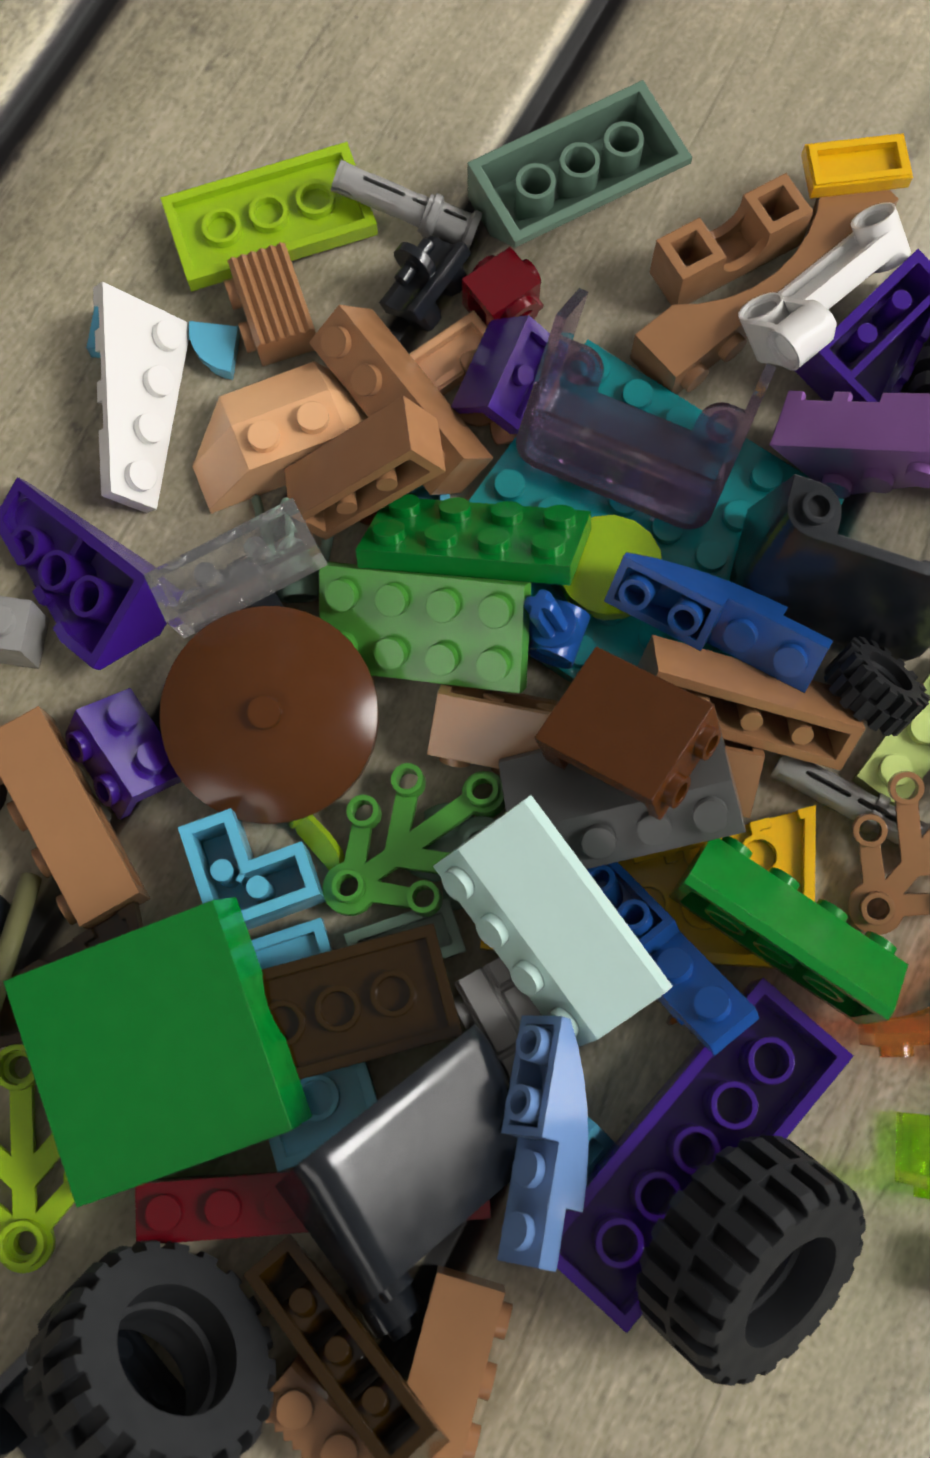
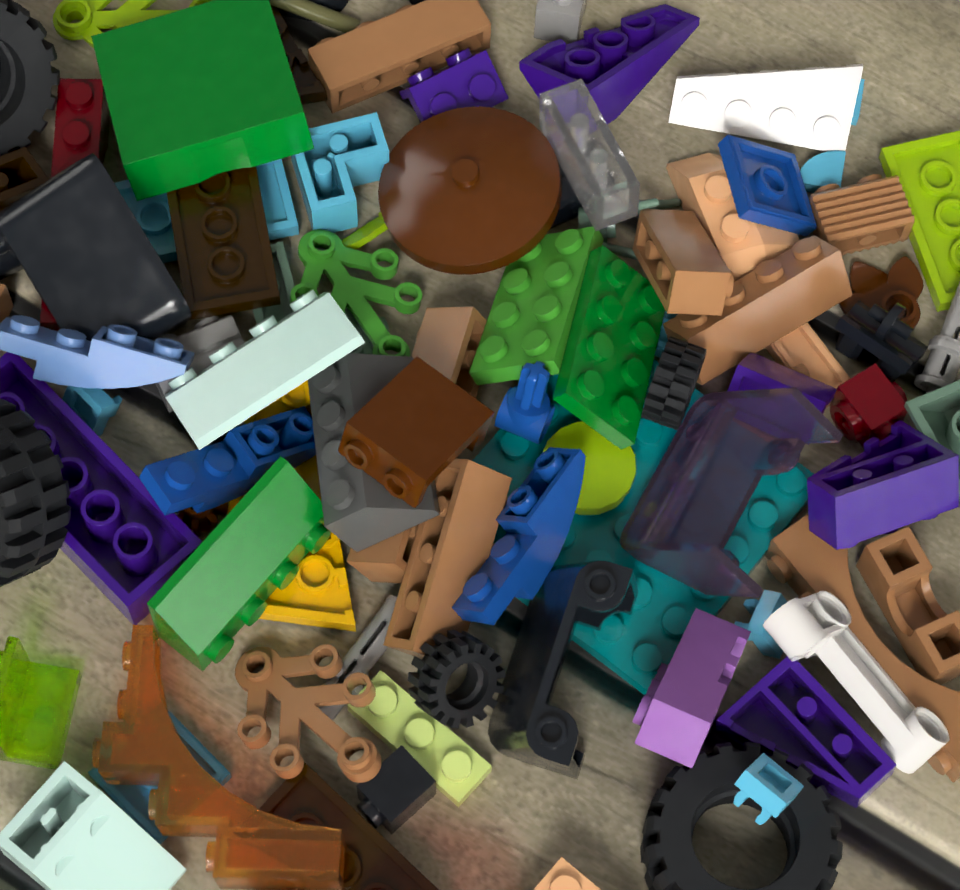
camera: 90 degrees right, 10 degrees down
none -> black tyre [641,337,707,430]
none -> blue tile [718,135,817,237]
none -> medium azure tile [734,589,787,659]
none -> dark purple wedge [807,420,959,550]
none -> reddish brown plate [839,256,924,329]

